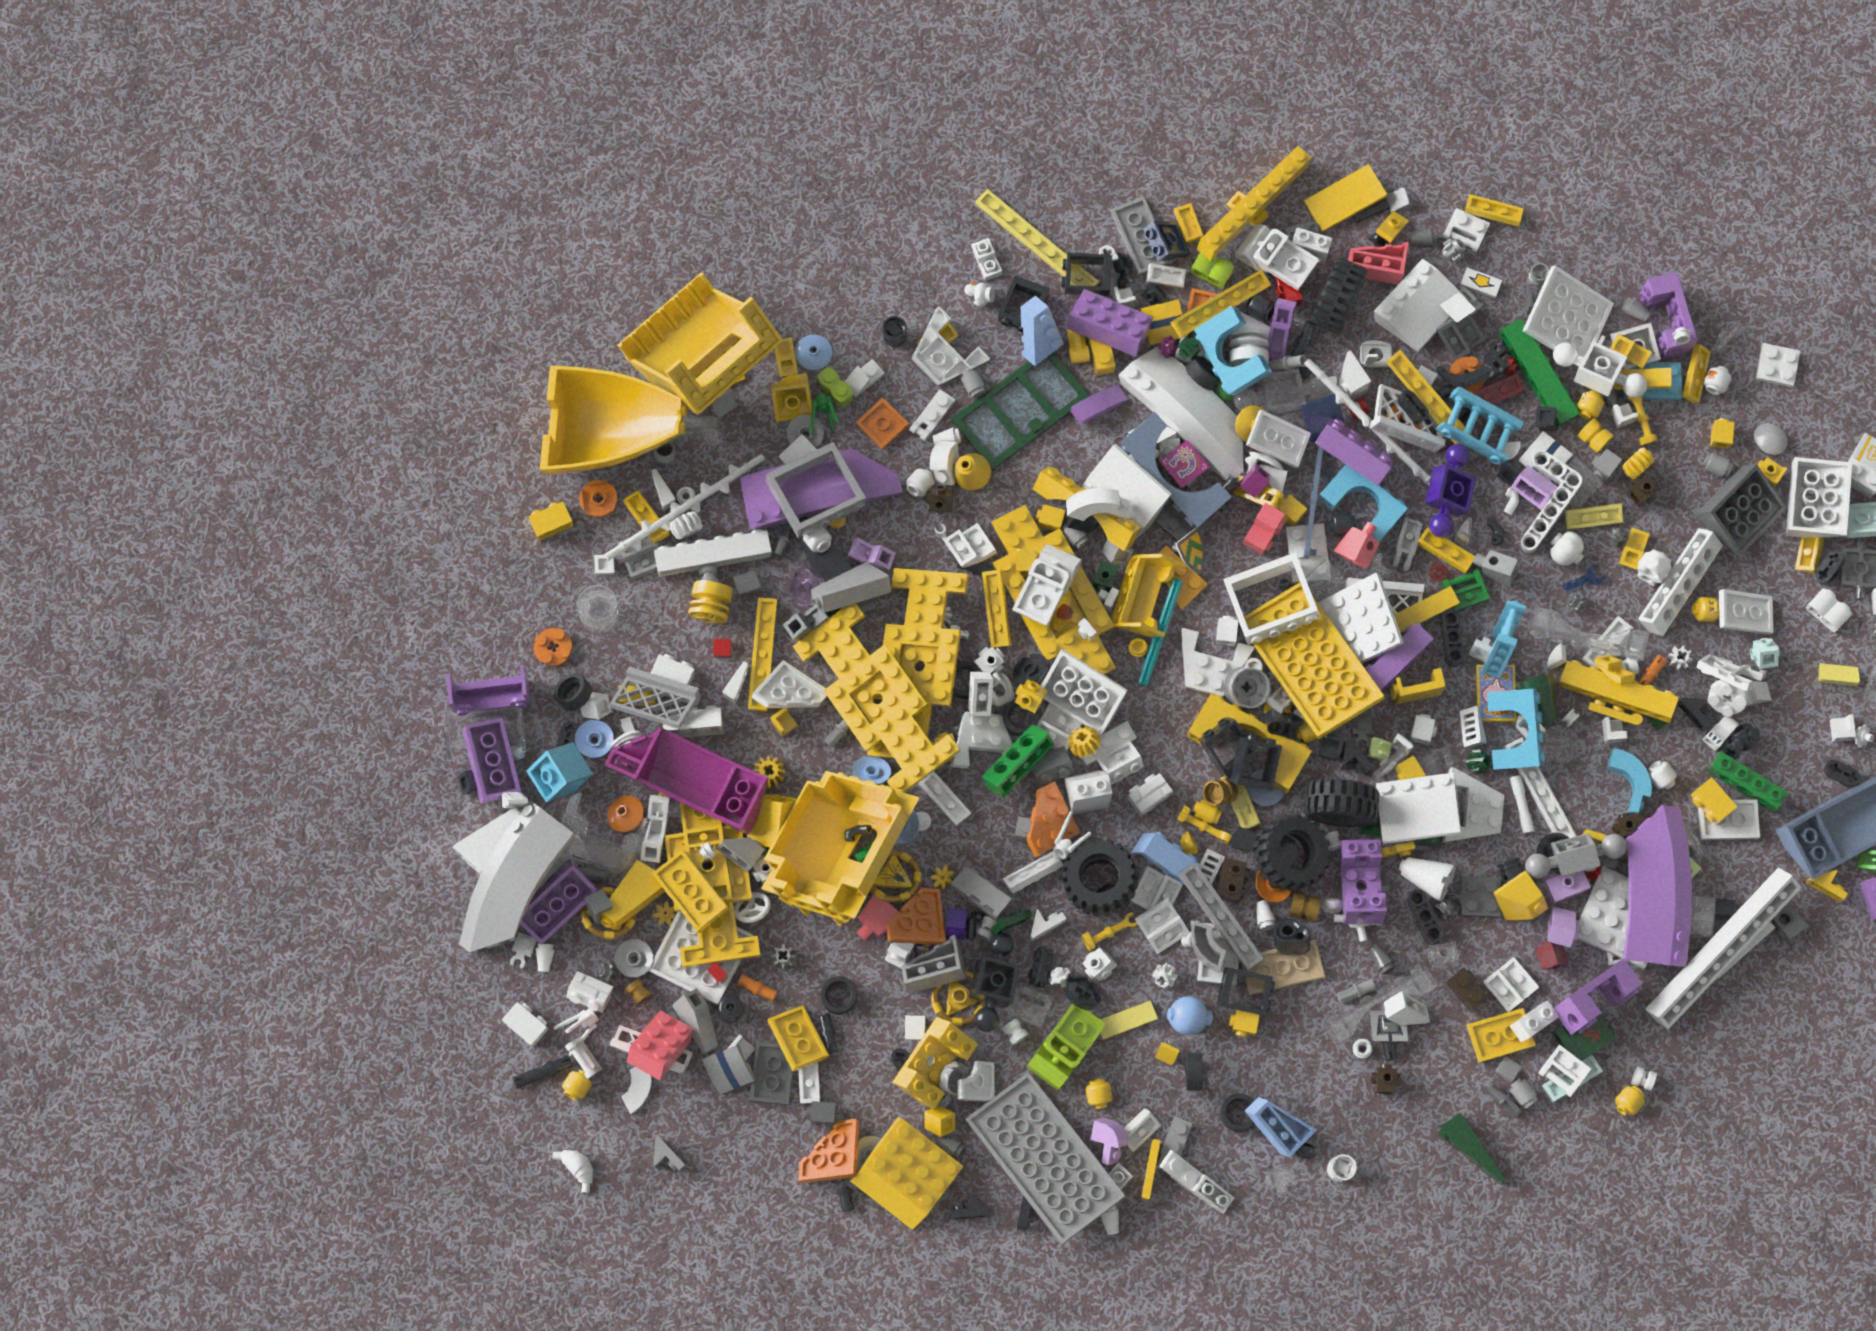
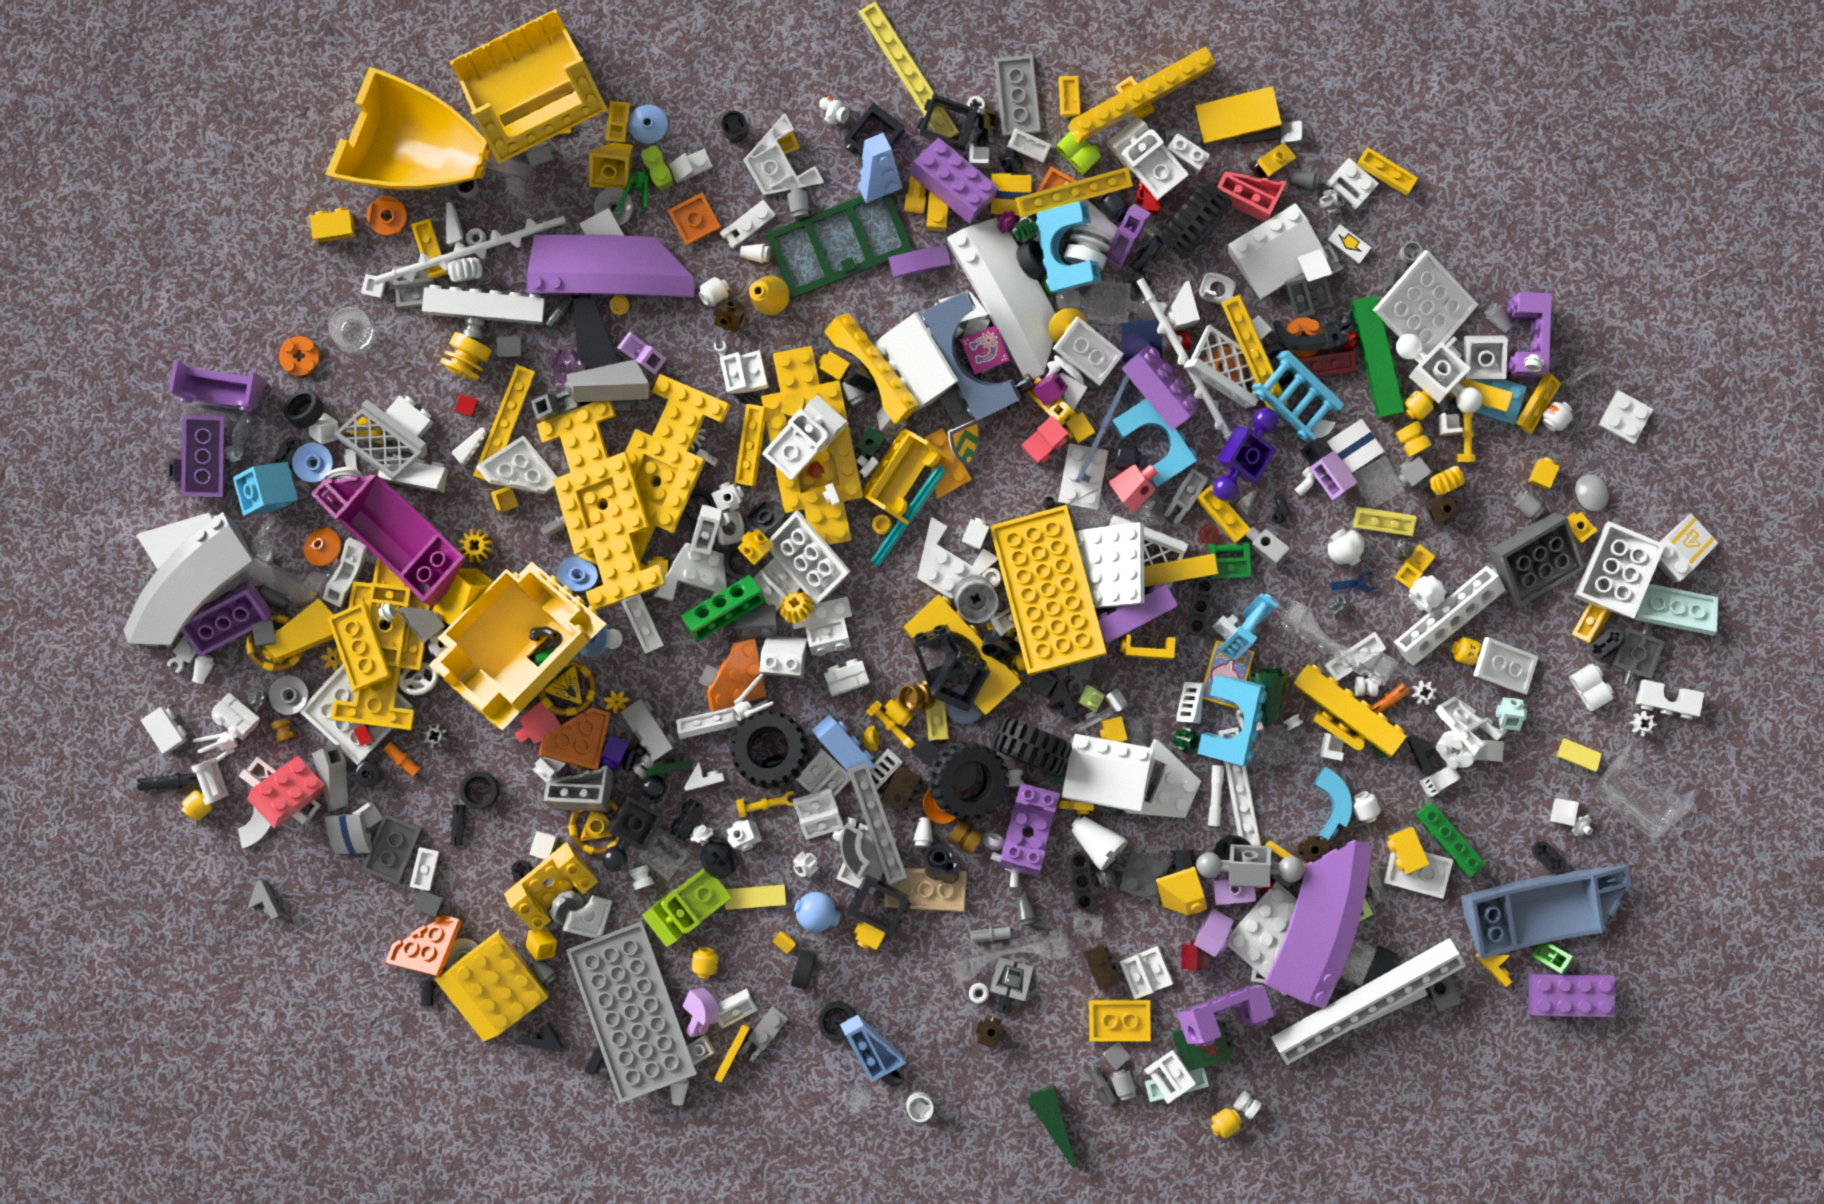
camera: 20 degrees right, 10 degrees up
white slope [502,792,528,808] -> none
white piece [553,1150,594,1193] -> none
light grey window [766,442,866,538] -> none
yellow tile [768,1005,829,1072] -> none
white head [803,527,832,552] -> none
white brick [930,441,959,485] -> none
white slope [971,238,1003,281] -> none
white arch [1066,488,1132,521] -> none
plate [1143,221,1191,261] -> none
white slope [1159,1150,1234,1214] -> none
white window [1223,553,1320,645] -> none
light grey pin [1270,355,1307,371] -> none
white slope [1384,991,1430,1025] -> none
black beam [1397,390,1429,424] -> none
white brick [1409,714,1437,746] -> none
white brick [1510,1000,1559,1042] -> none
white beam [1521,451,1582,553] -> none
black panel [1535,406,1558,431] -> none
white tile [1548,643,1567,669] -> none
yellow slope [1594,655,1635,684] -> none
yellow slope [1610,334,1652,369] -> none
black connector [1724,723,1761,760] -> none

